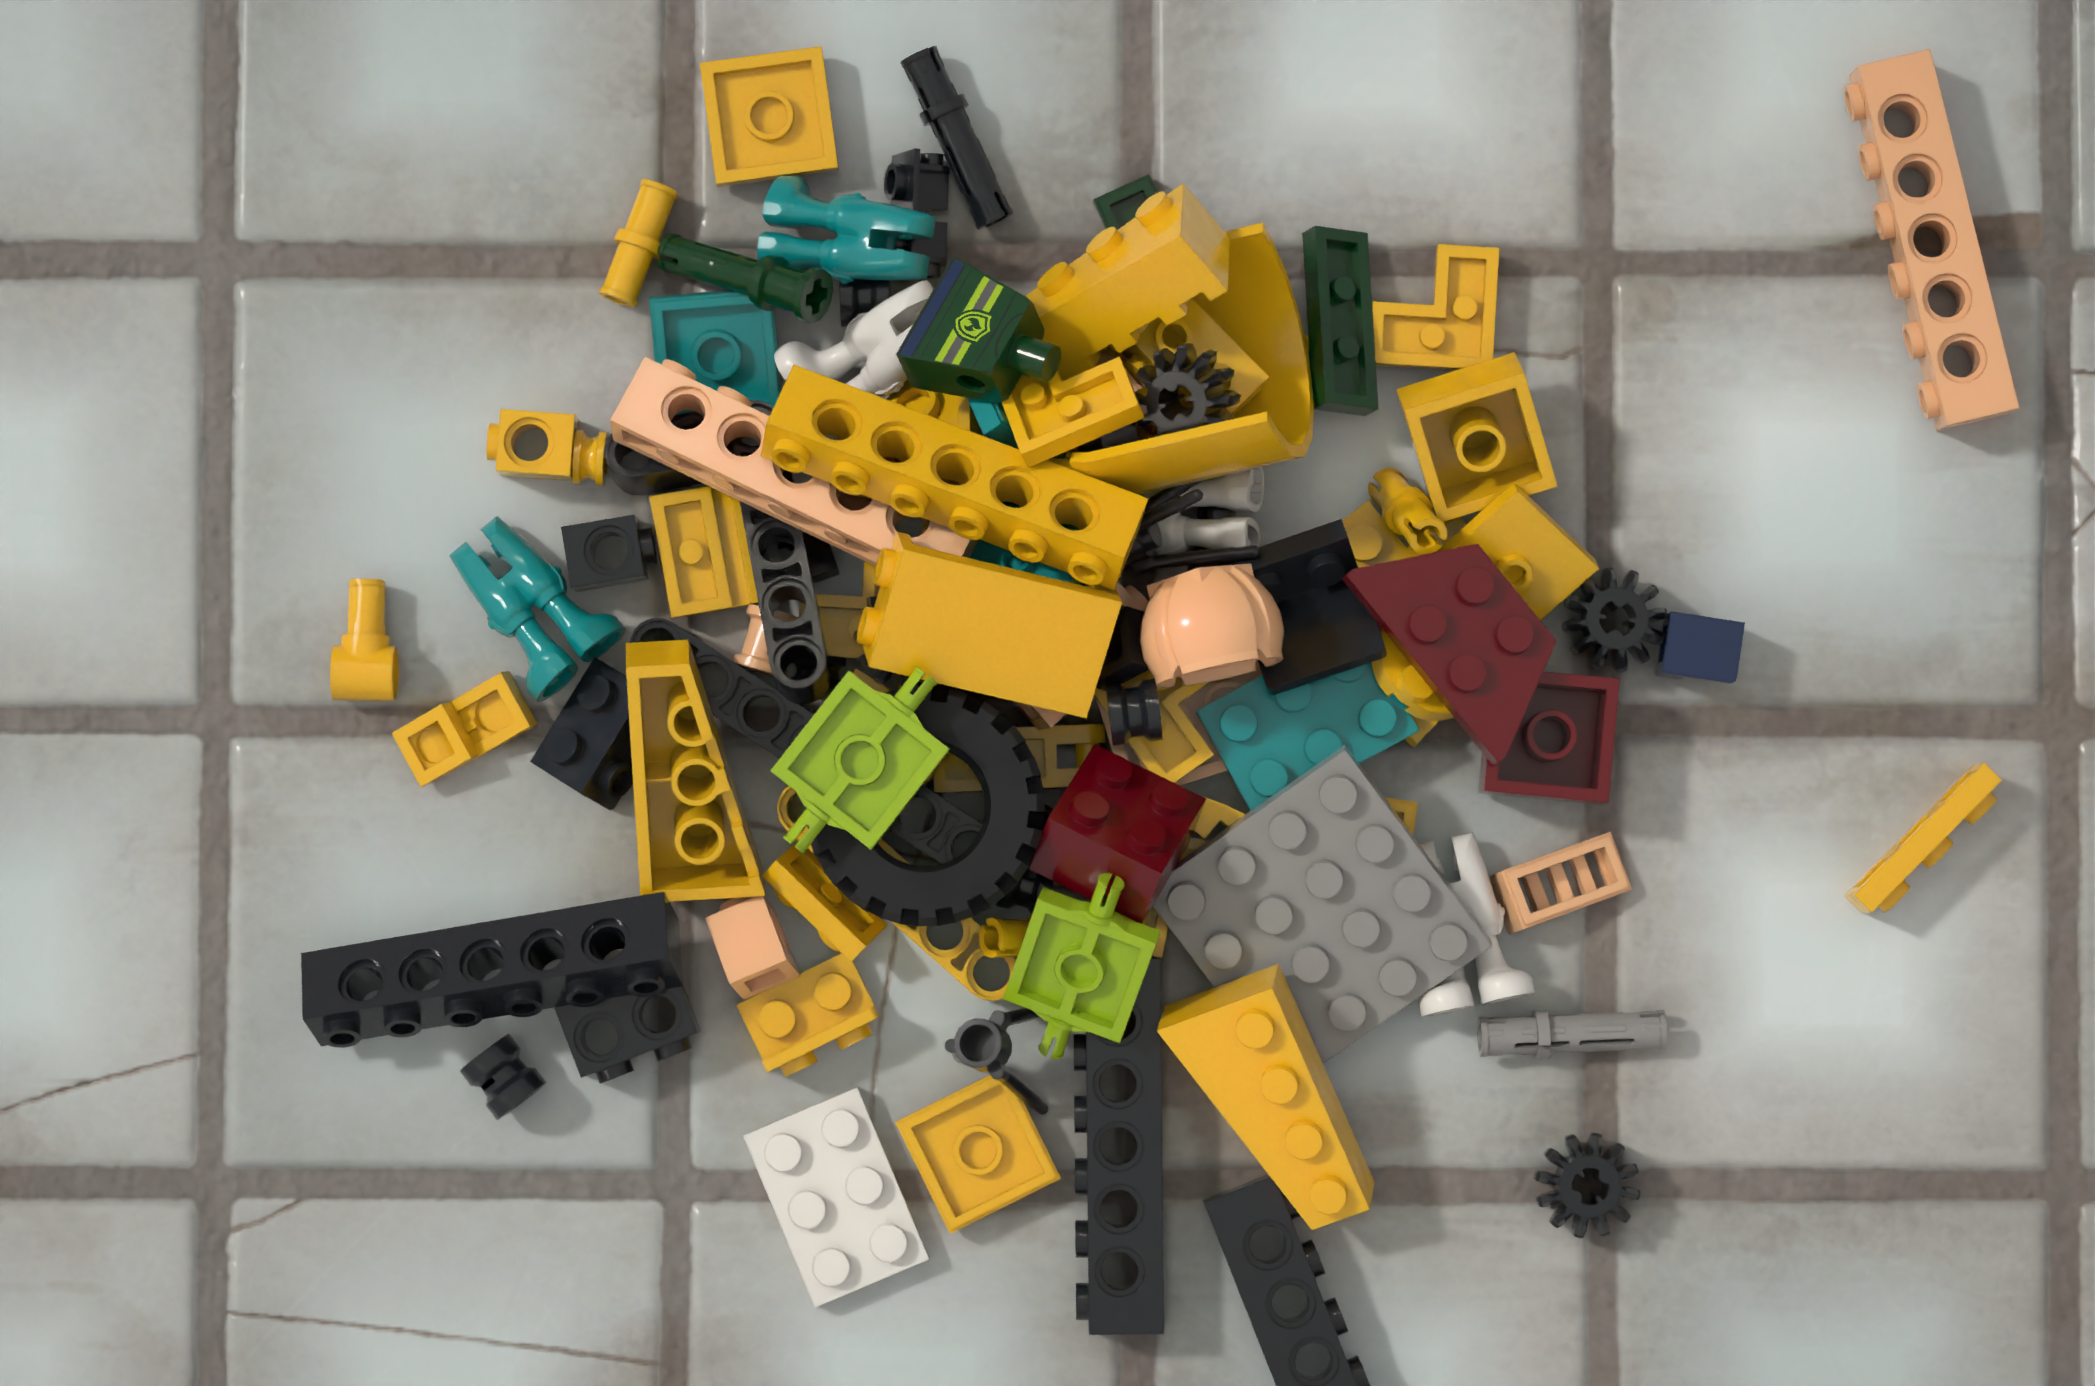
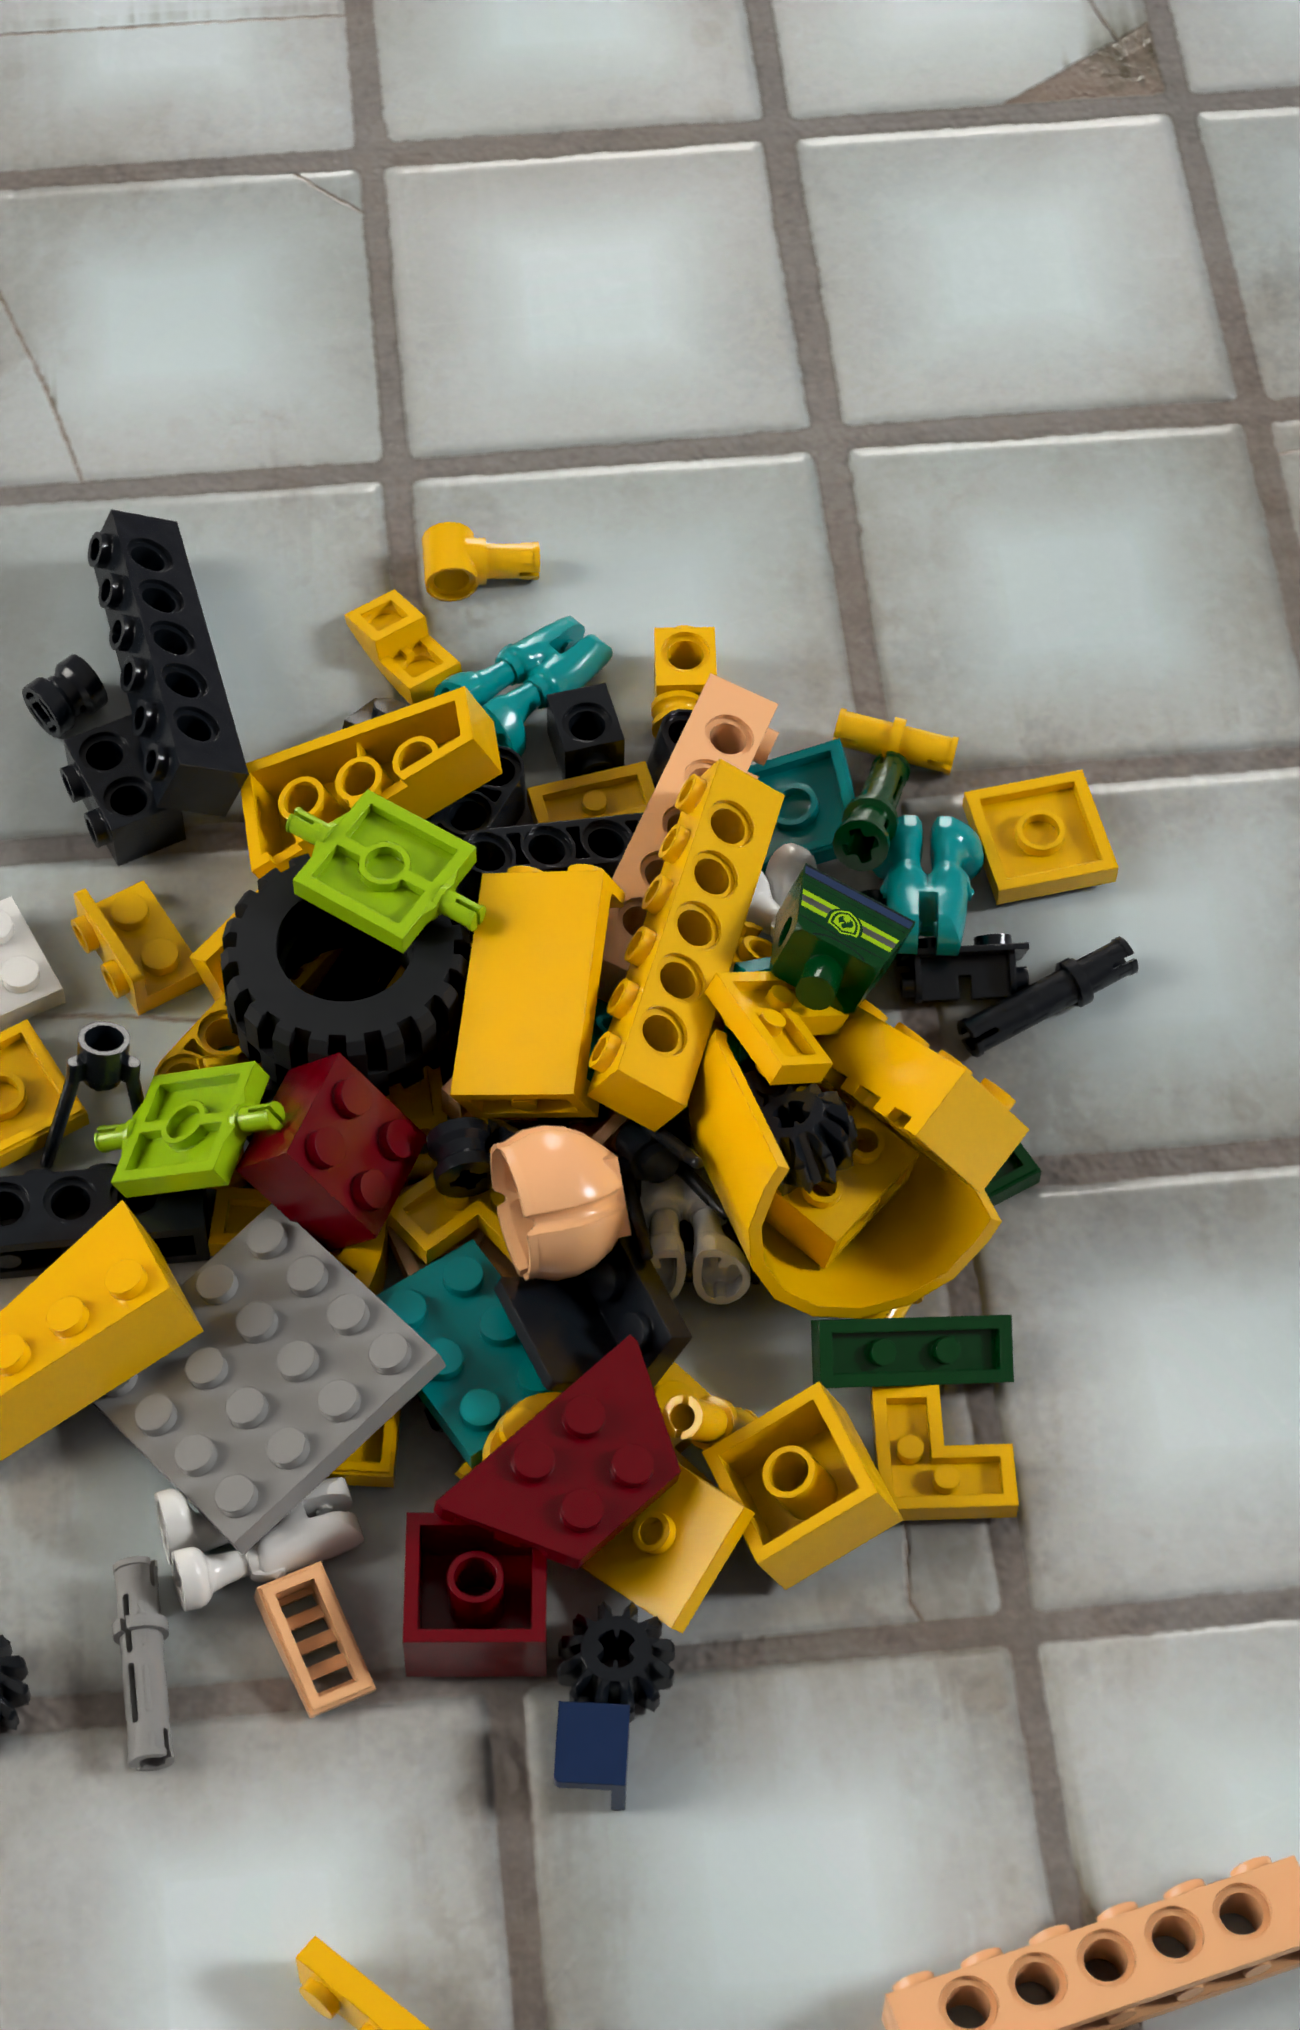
camera: 85 degrees right, 30 degrees down
light nougat brick [705,896,800,1000] -> none

